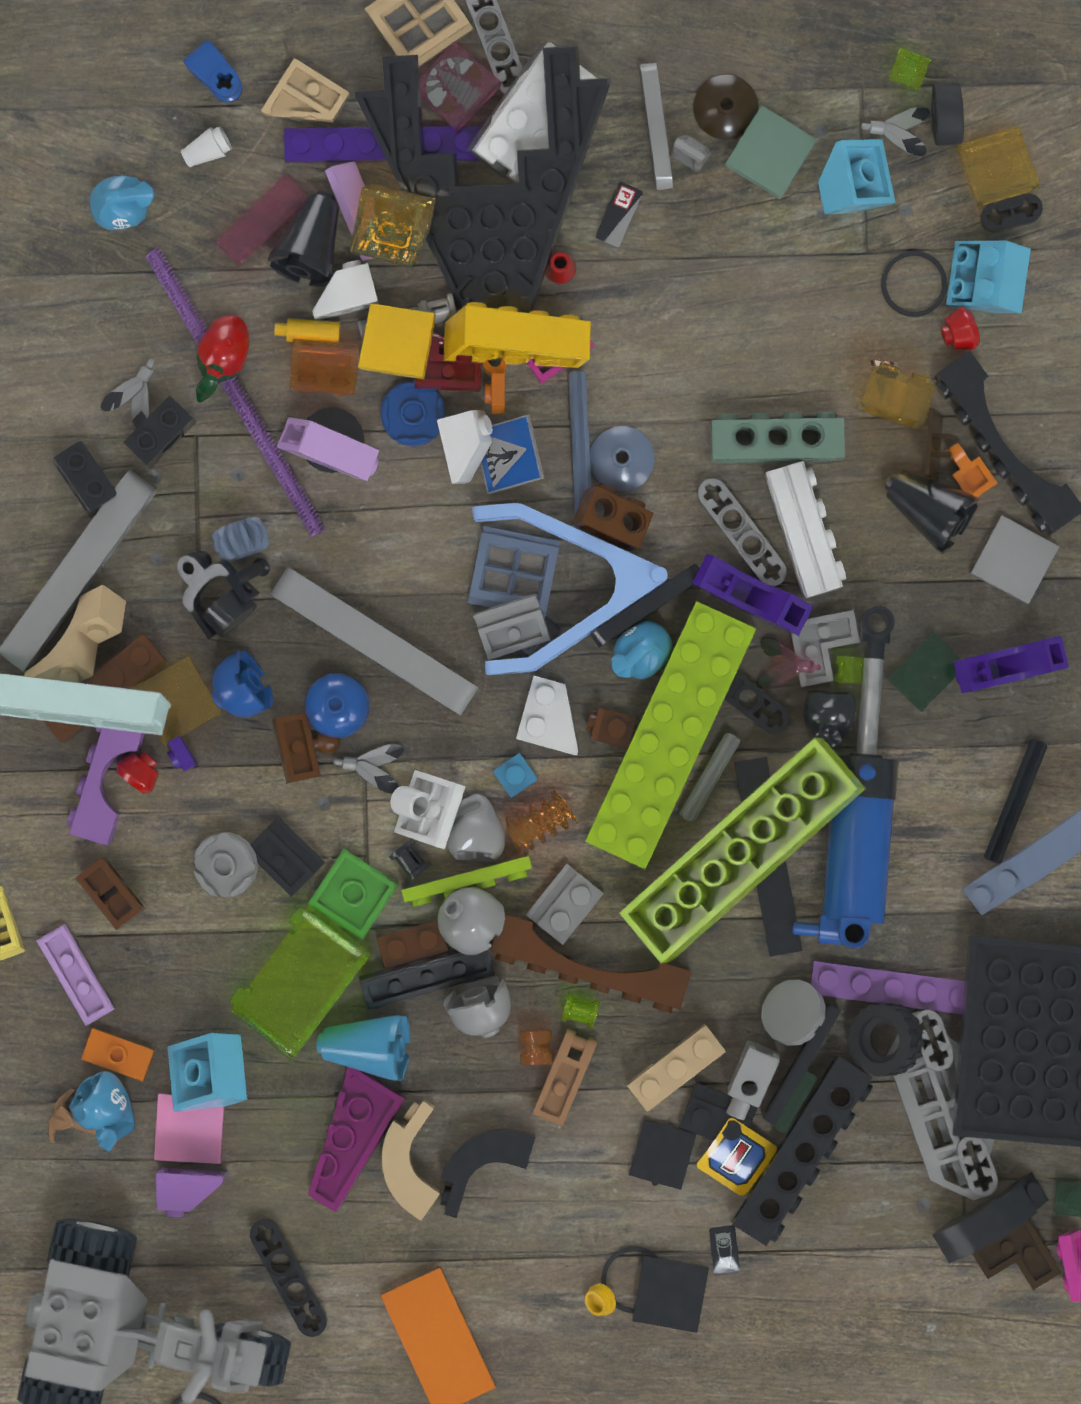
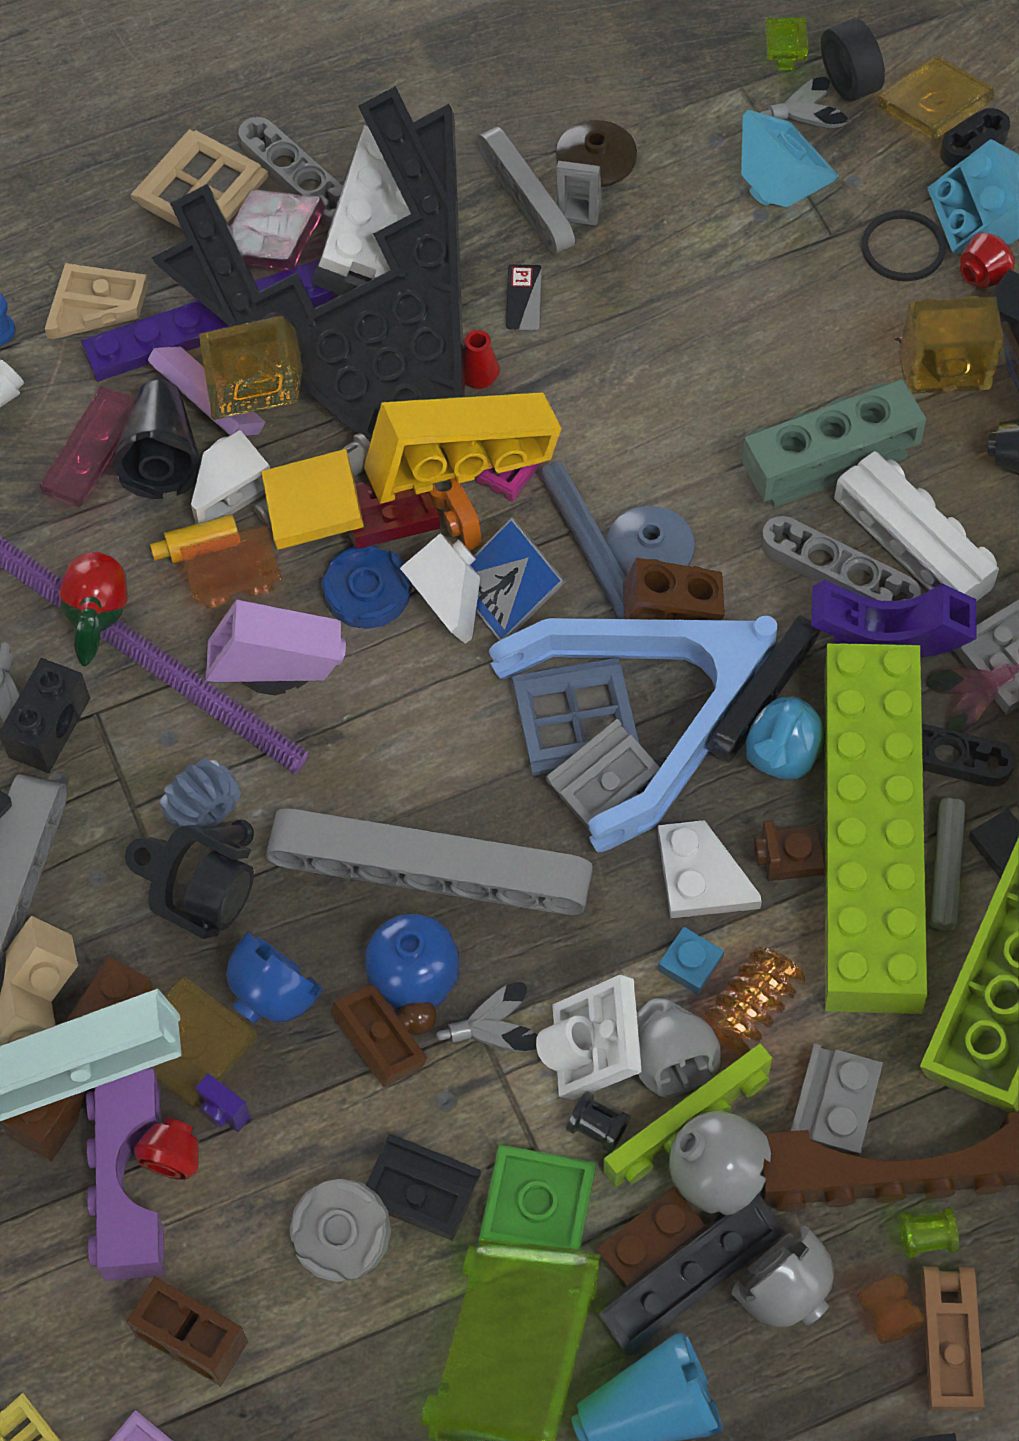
camera: 15 degrees left, 25 degrees down
sand green slope [725,106,817,200] -> none

